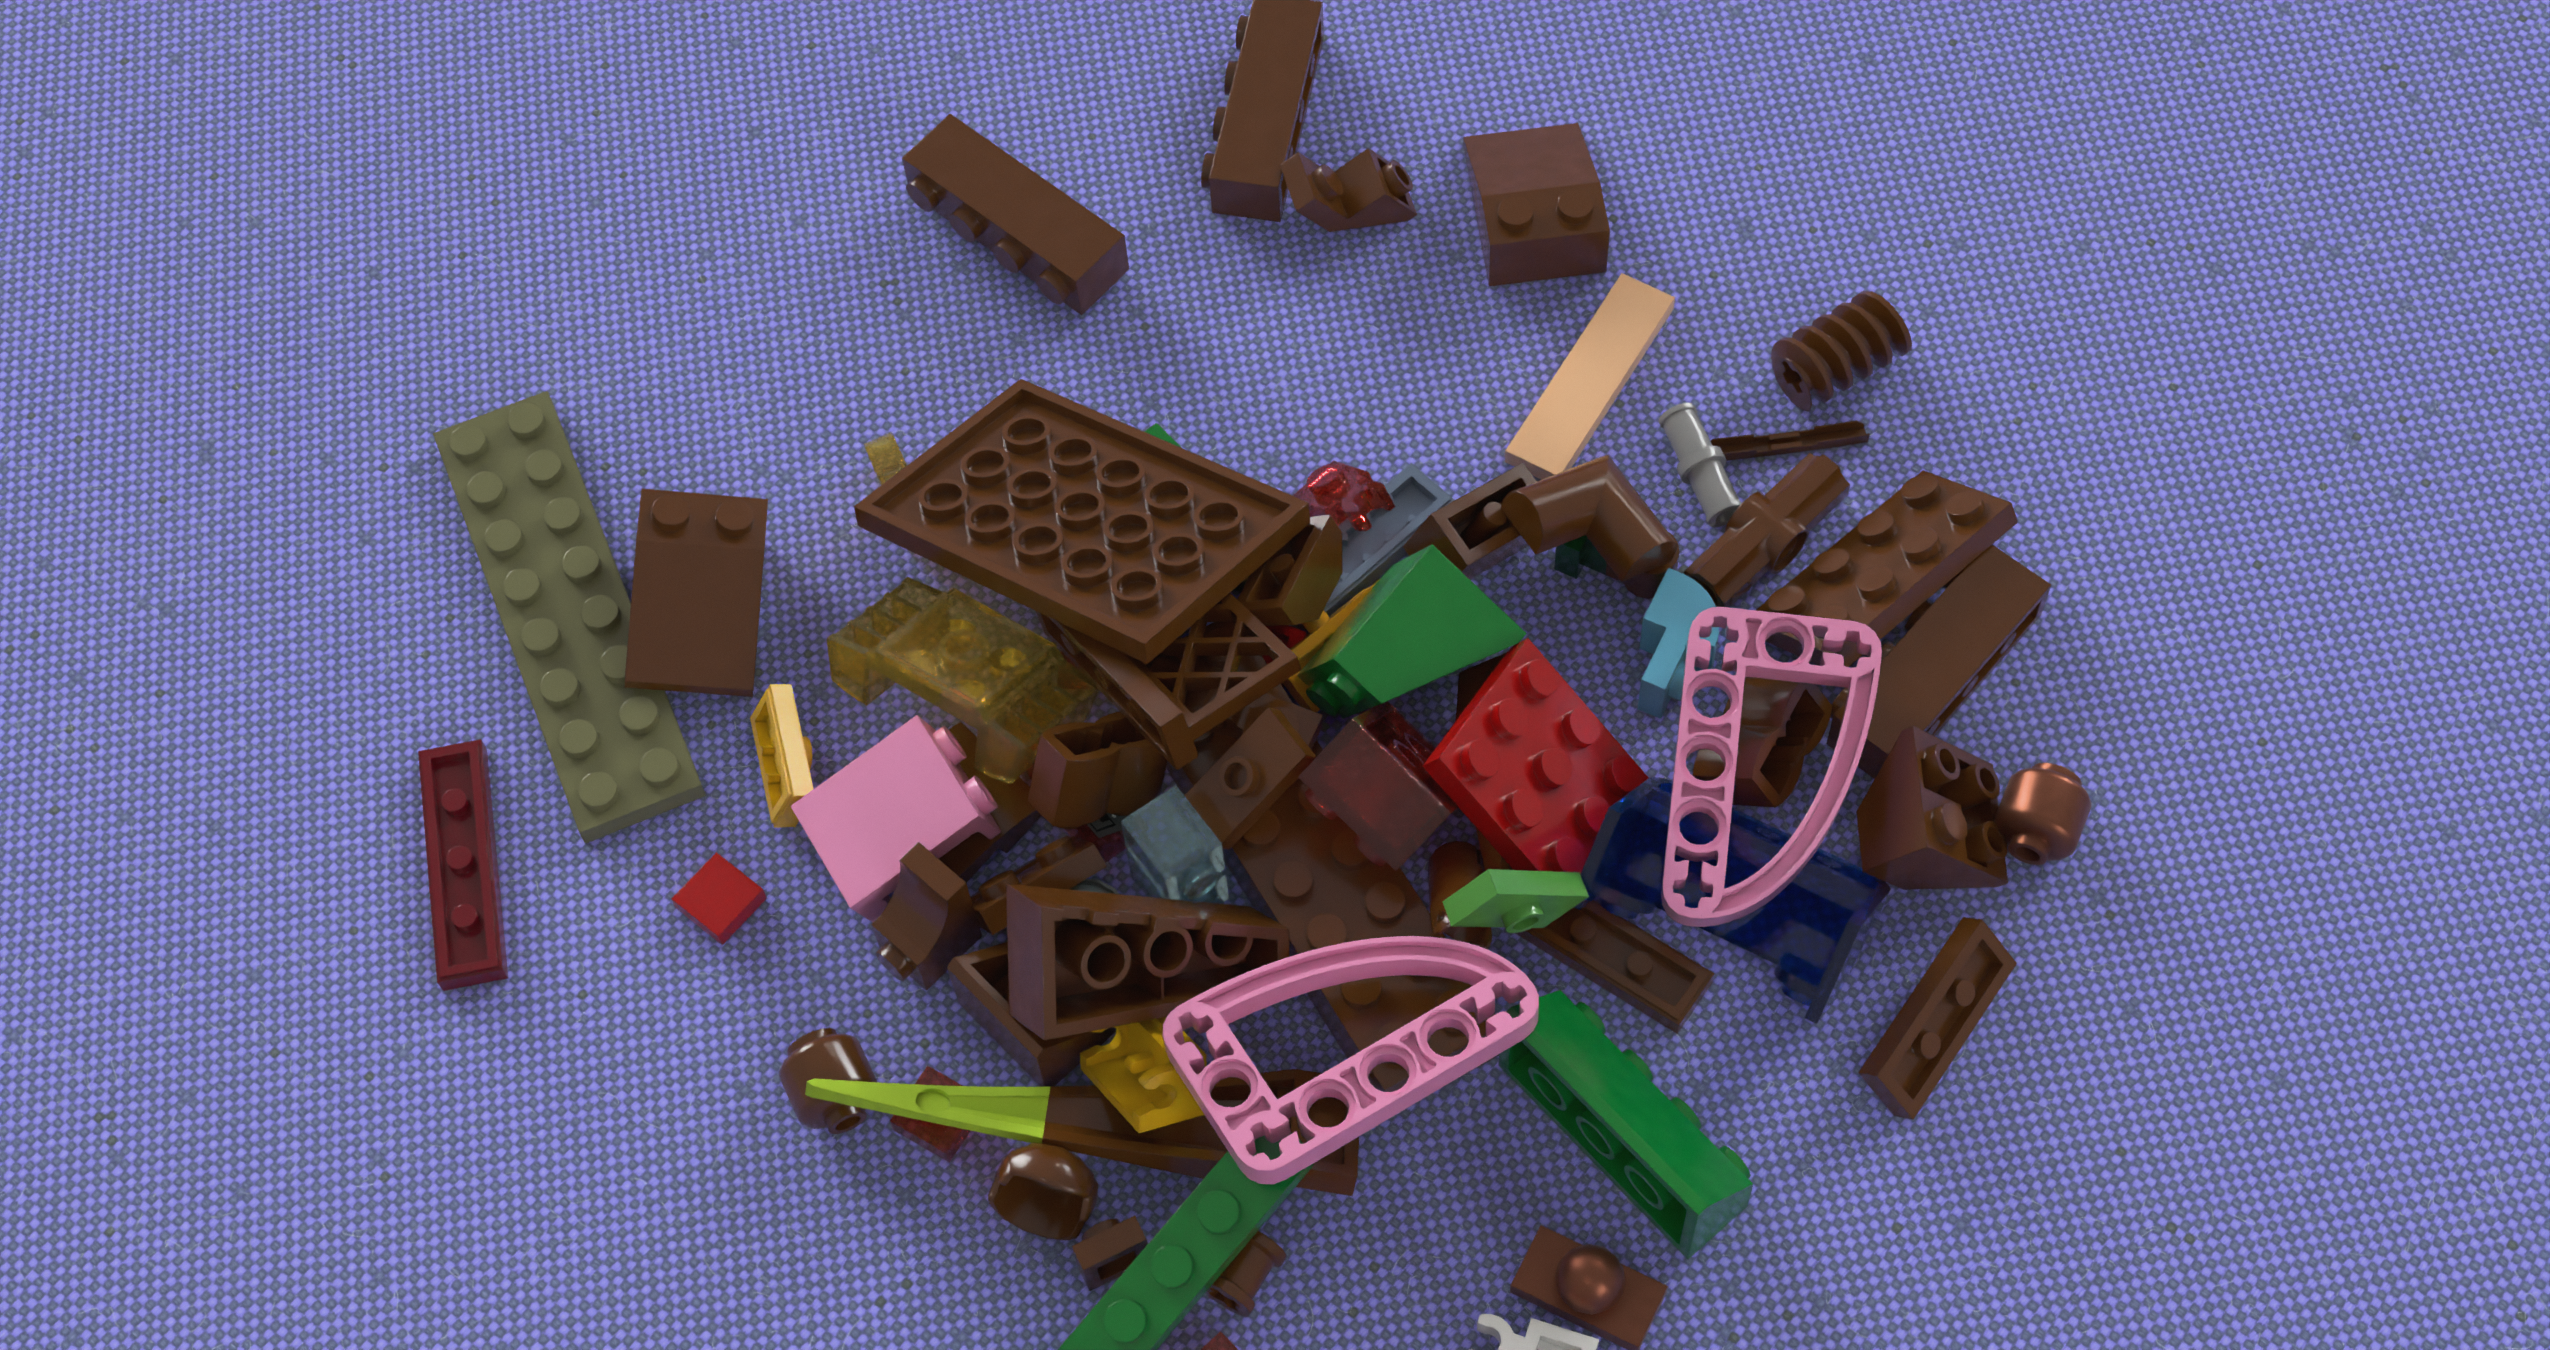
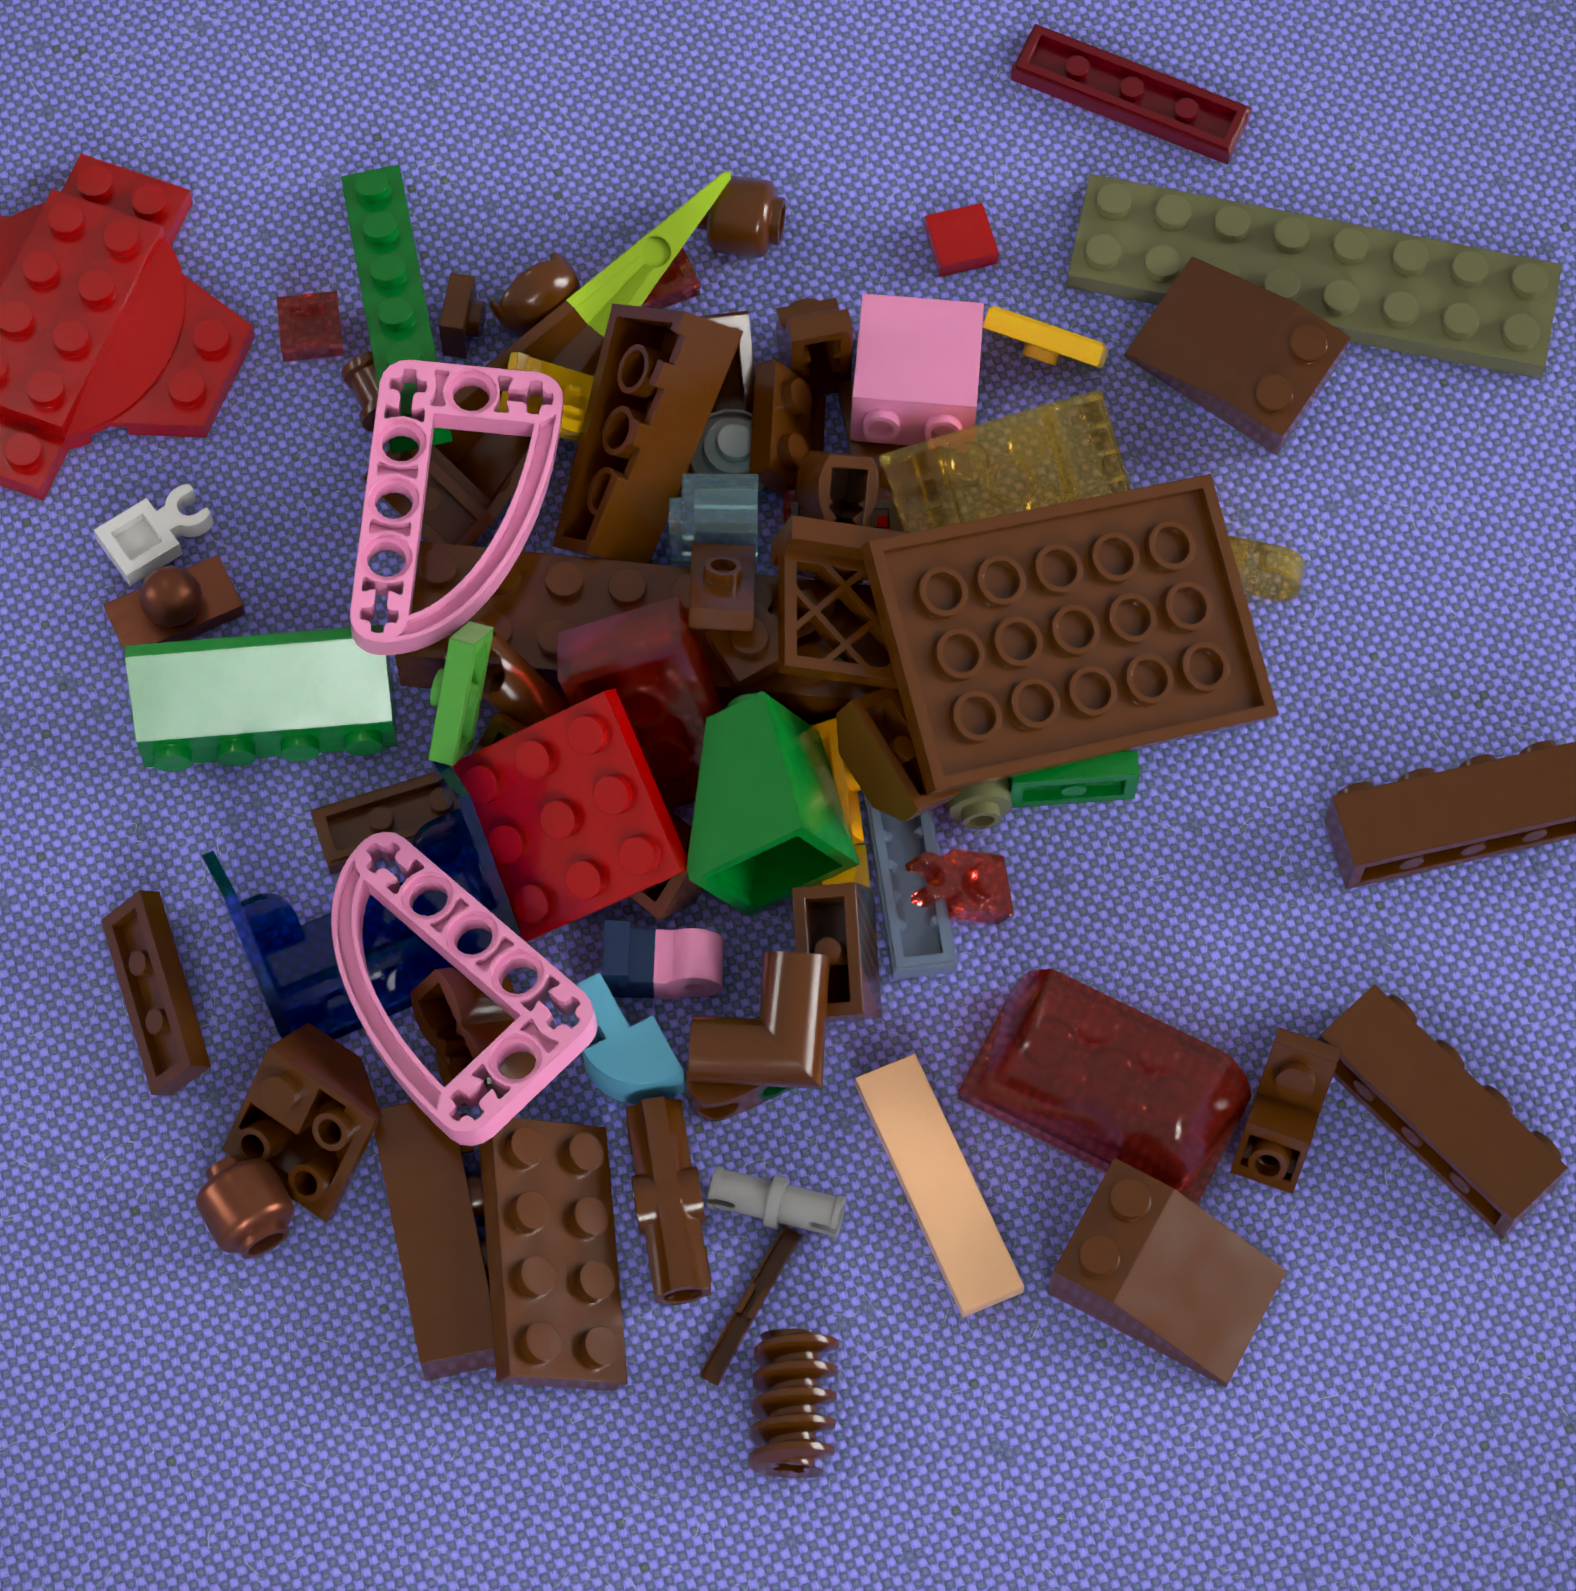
camera: 120 degrees right, 5 degrees up
none -> leg [602,920,724,999]
none -> clear red windscreen [957,969,1252,1205]

